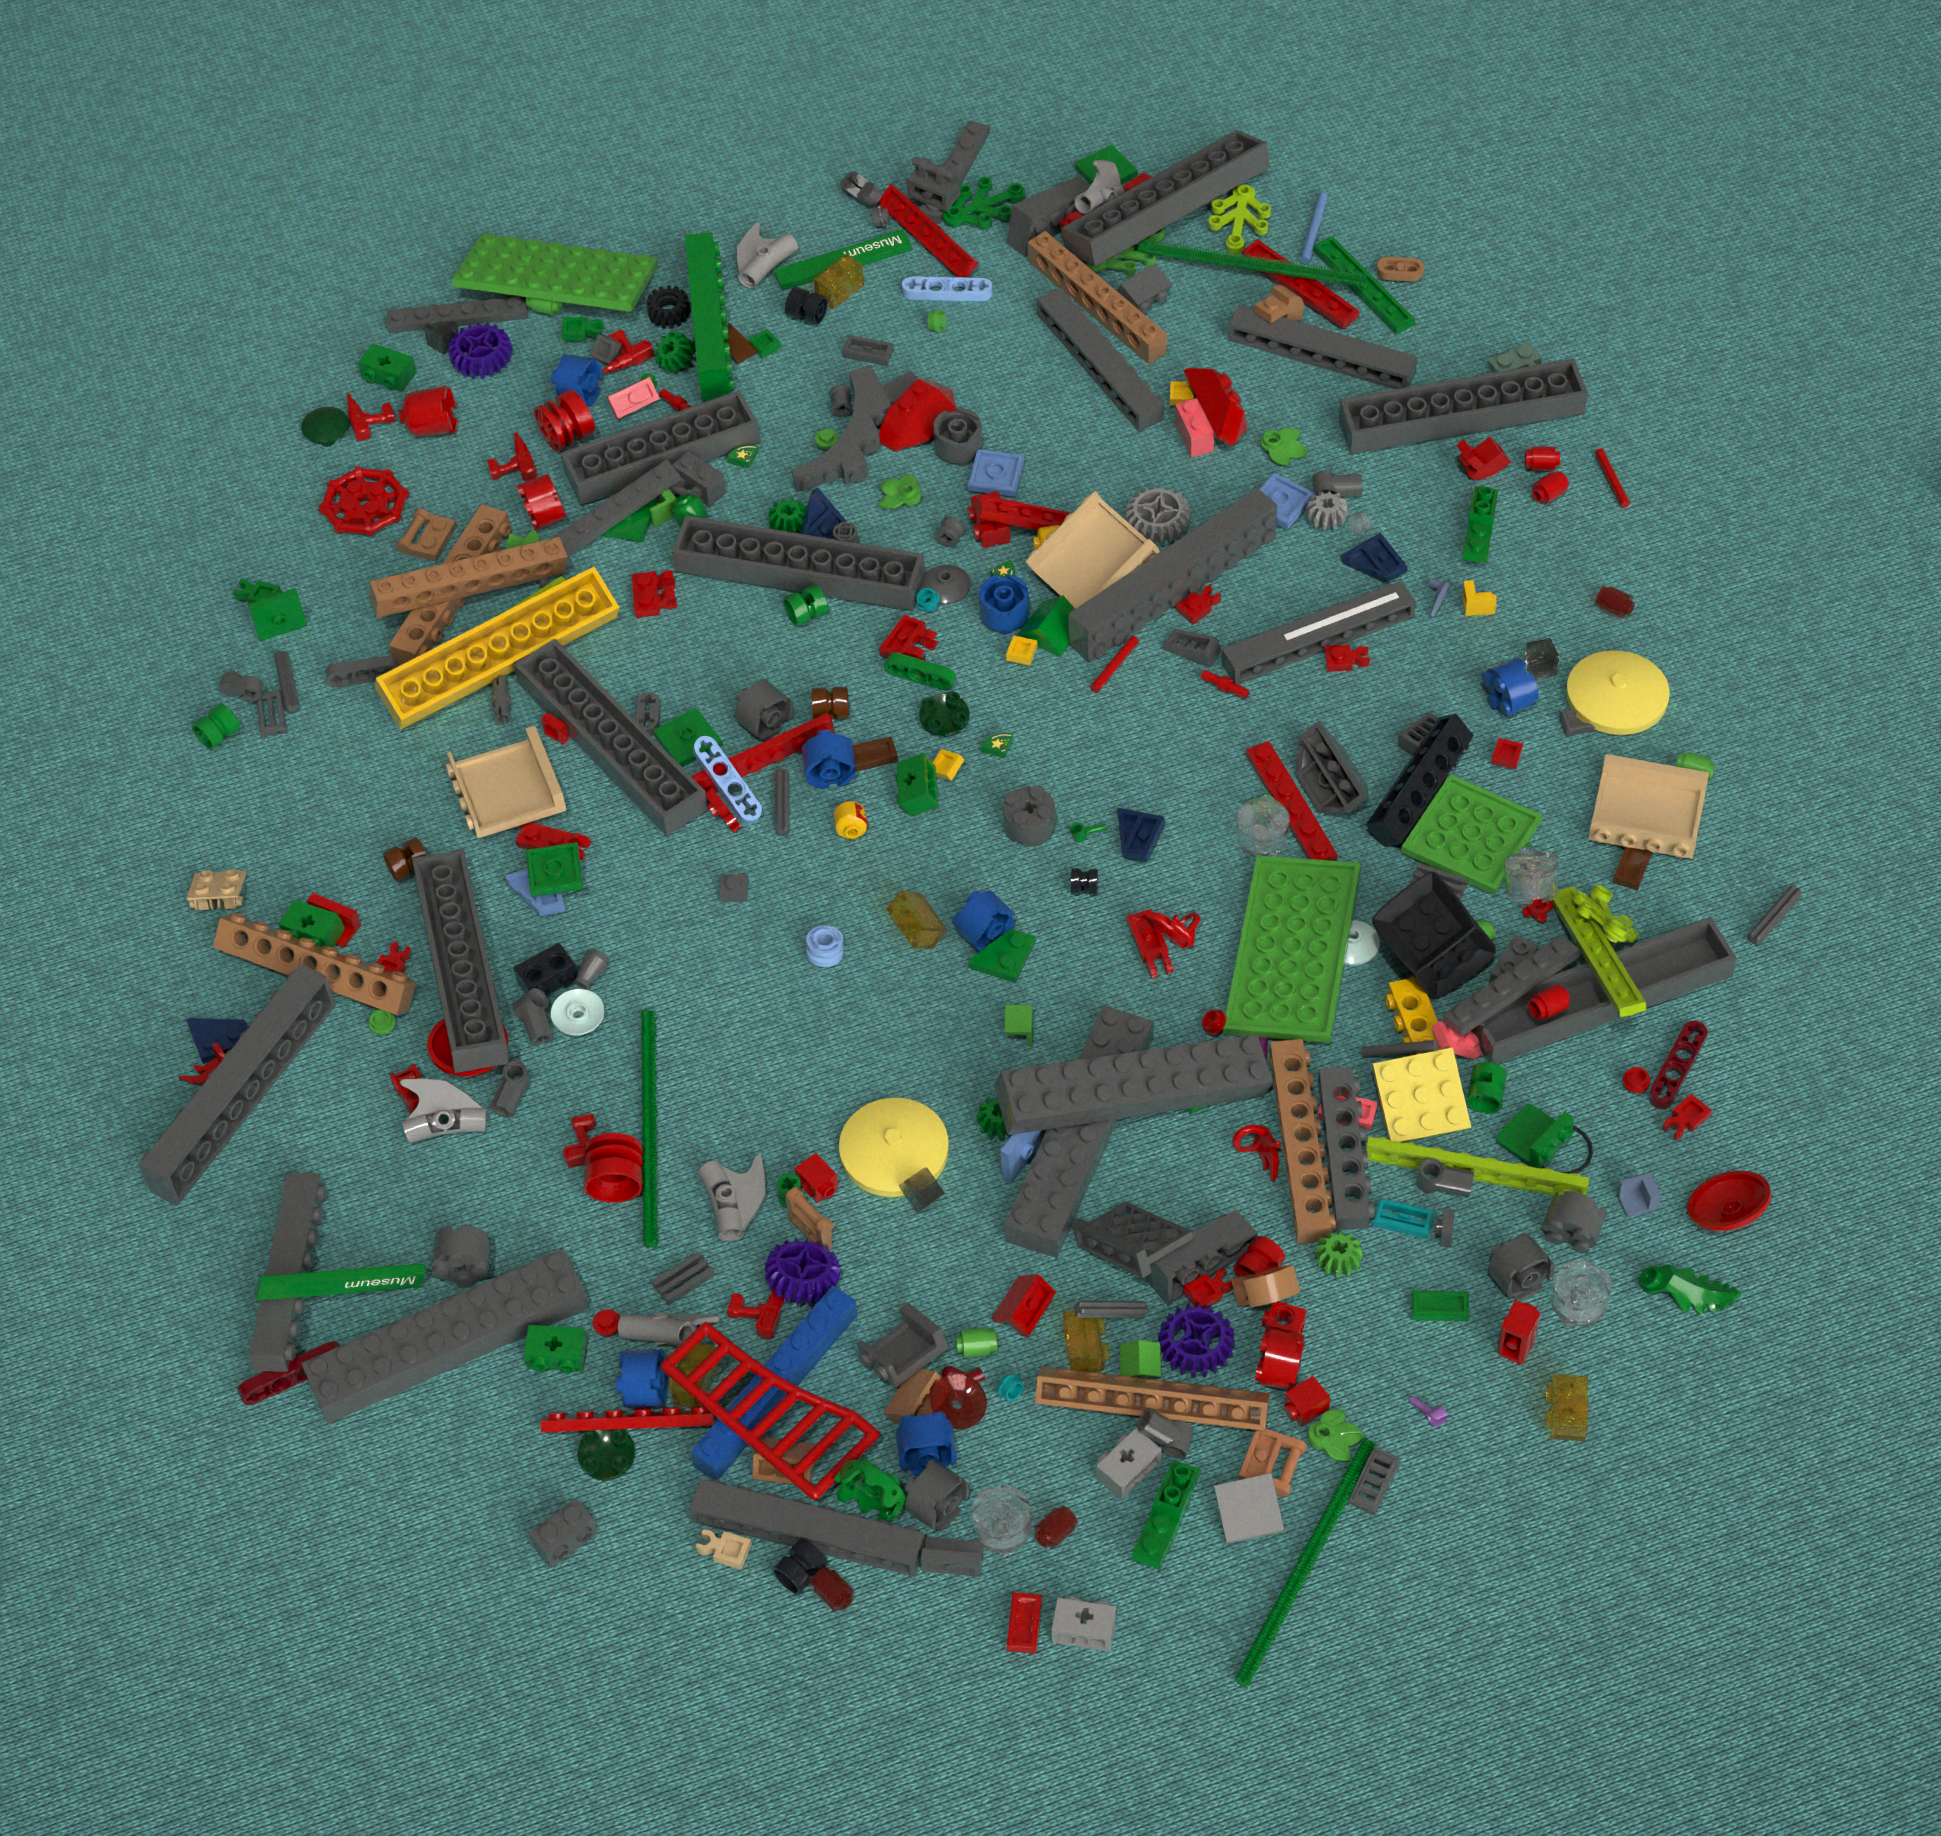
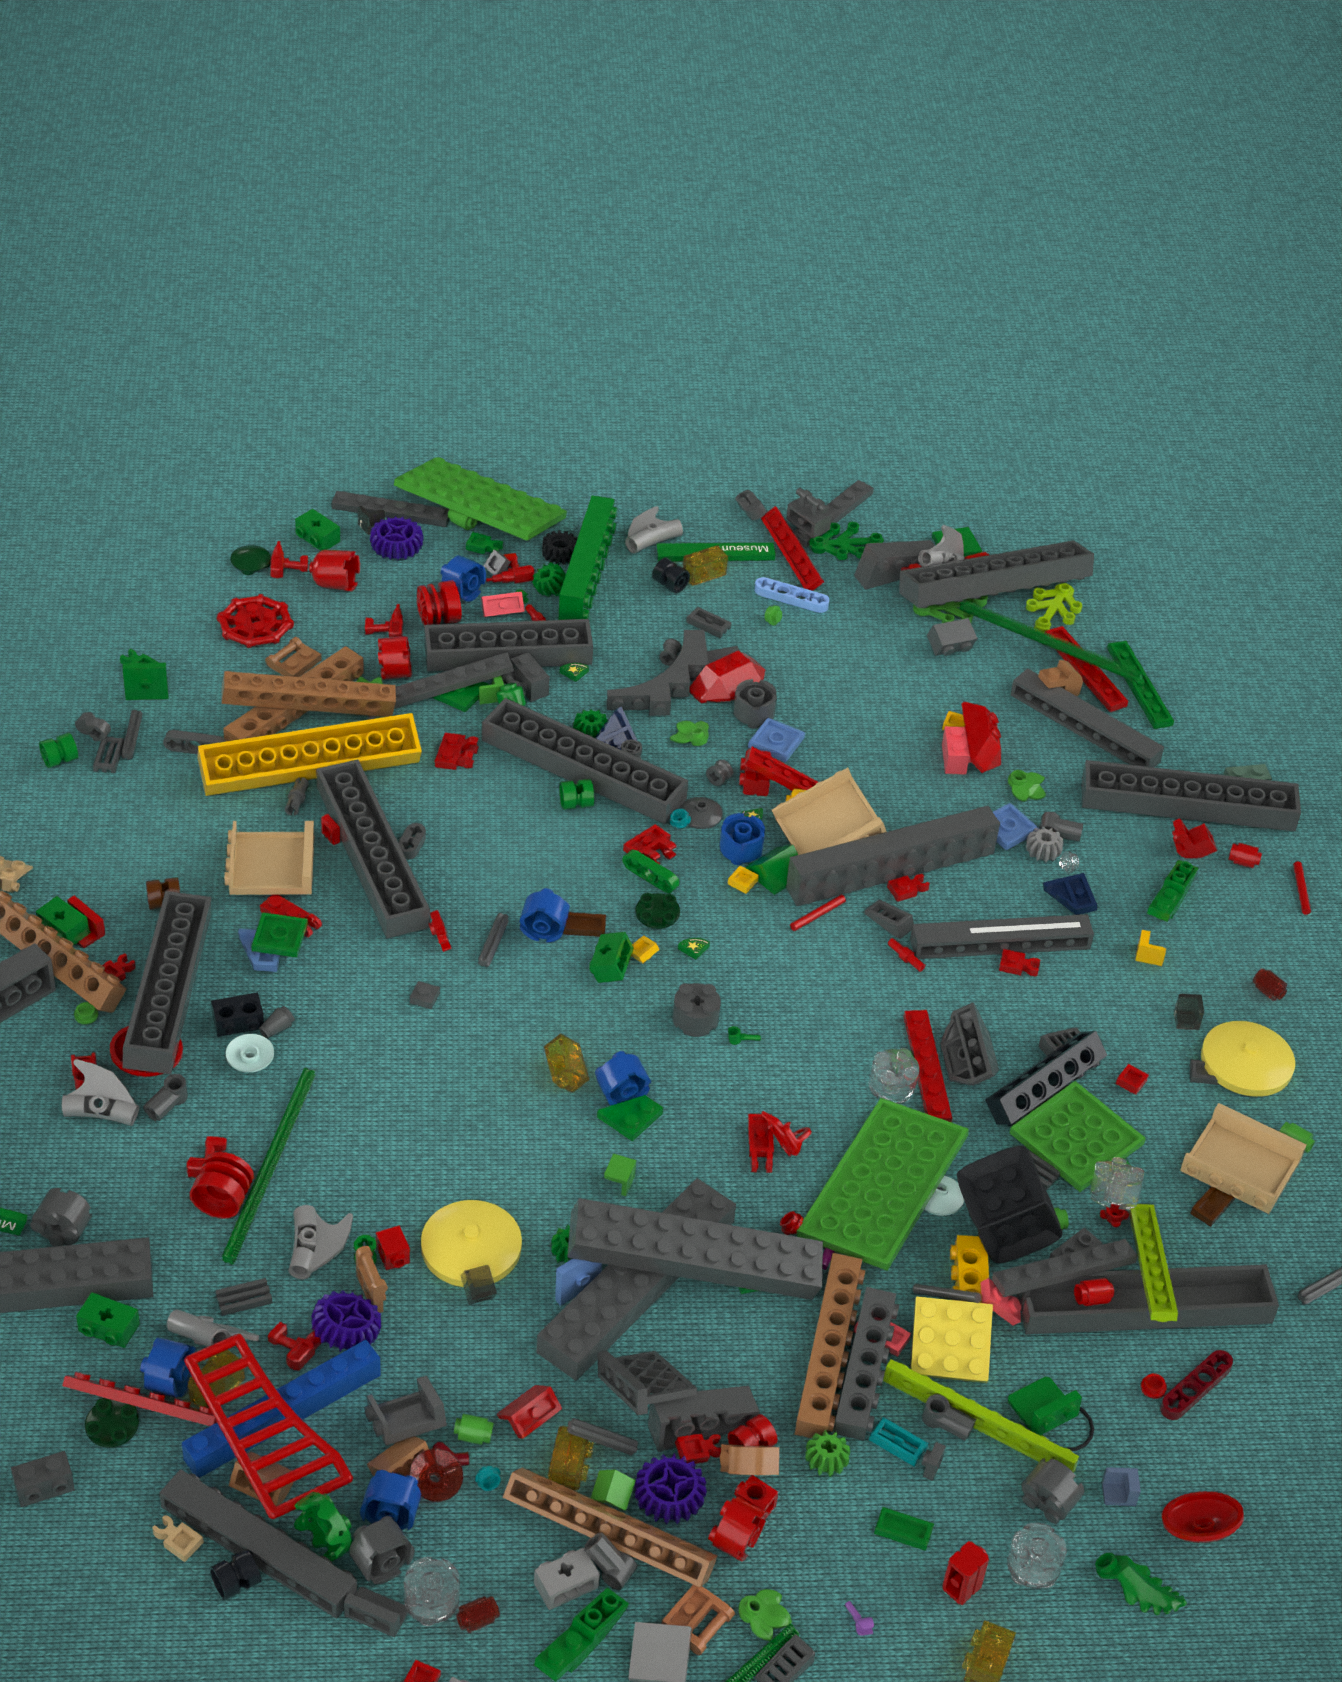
camera: 10 degrees right, 10 degrees down
dark grey piece [513,988,553,1046] -> none
red plate [592,1309,620,1337] -> none
green plate [653,708,723,767] -> none
red plate [692,713,834,792] -> none
light blue beam [693,736,762,824] -> none
reddish brown tile [724,323,757,365] -> none
dark grey brick [734,679,793,740] -> none
green tile [748,329,781,358] -> none
light blue wheel [806,925,844,967] -> none
reddish brown wheel [811,686,849,720] -> none
clear red brick [811,1567,854,1611] -> none
bright green plate [815,429,839,451] -> none
yellow head [833,801,868,839] -> none
dark grey plate [872,205,890,227] -> none
medium nougat brick [1027,231,1167,364] -> none
dark grey brick [1037,288,1165,432] -> none
black wheel [1071,868,1098,895] -> none
dark blue wing [1117,808,1166,862] -> none
light grey gear [1125,486,1191,546] -> none
red piece [1232,1124,1281,1182] -> none
red brick [1283,1376,1330,1427] -> none
medium blue bar [1300,192,1328,264] -> none
medium nougat plate [1377,257,1424,282] -> none
sand blue bar [1429,578,1451,618] -> none
green wheel [1467,1062,1507,1114] -> none
blue brick [1481,657,1538,716] -> none
dark grey brick [1488,1233,1555,1301] -> none
red brick [1532,471,1569,504] -> none
lime plant [1572,884,1639,943] -> none
red plate [1662,1094,1712,1141] -> none

